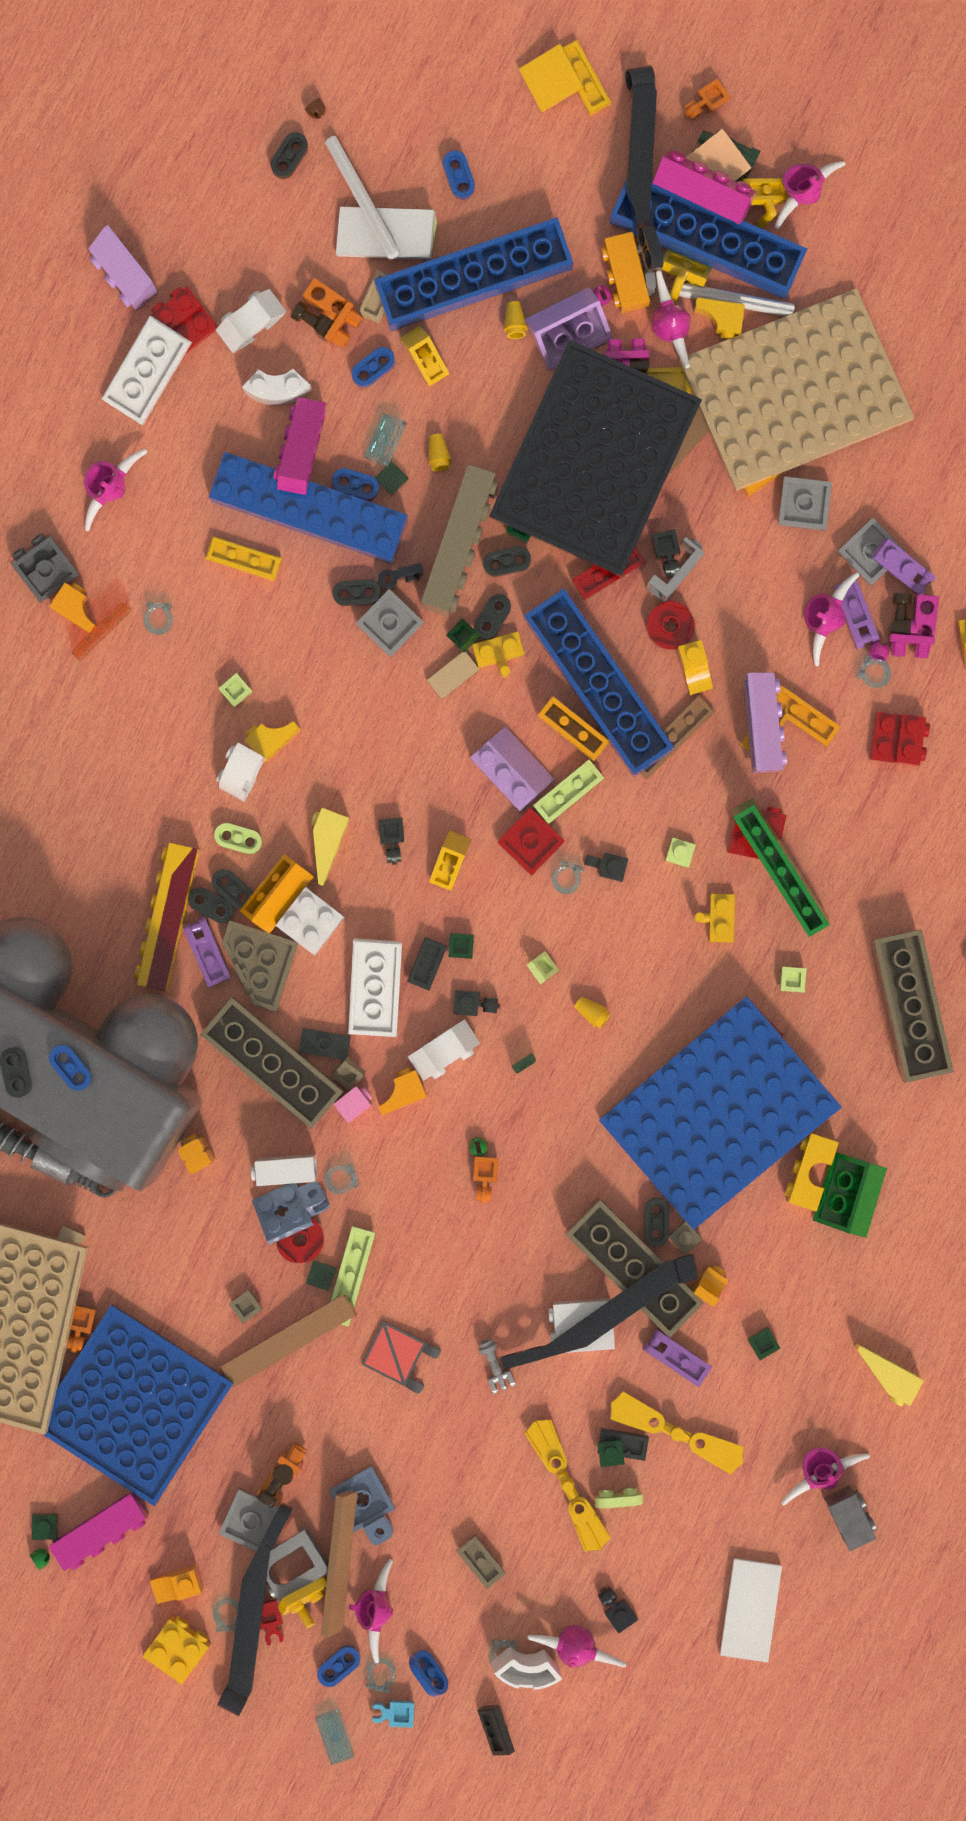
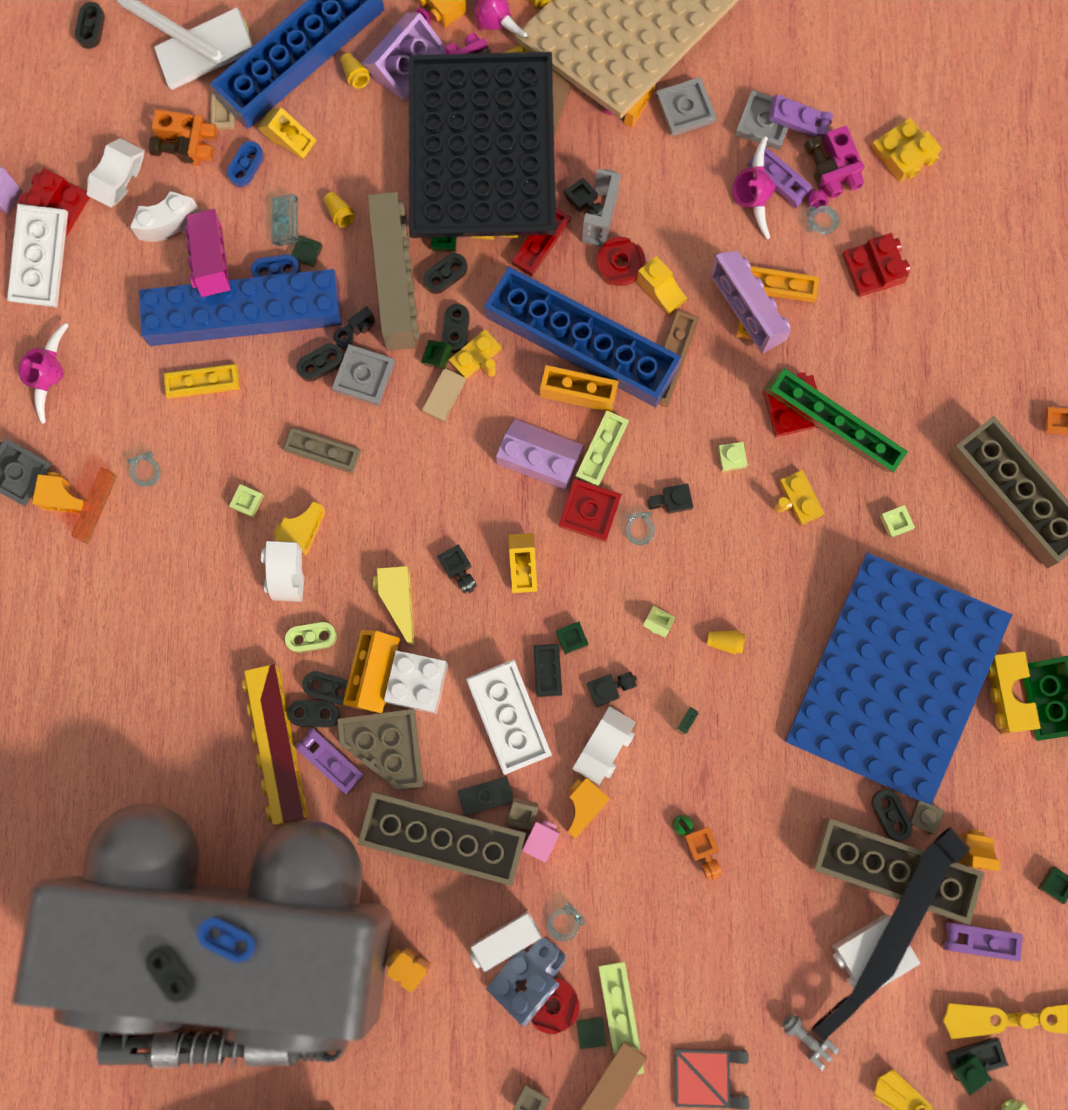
camera: 25 degrees left, 10 degrees down
none -> dark tan tile [283,427,361,474]

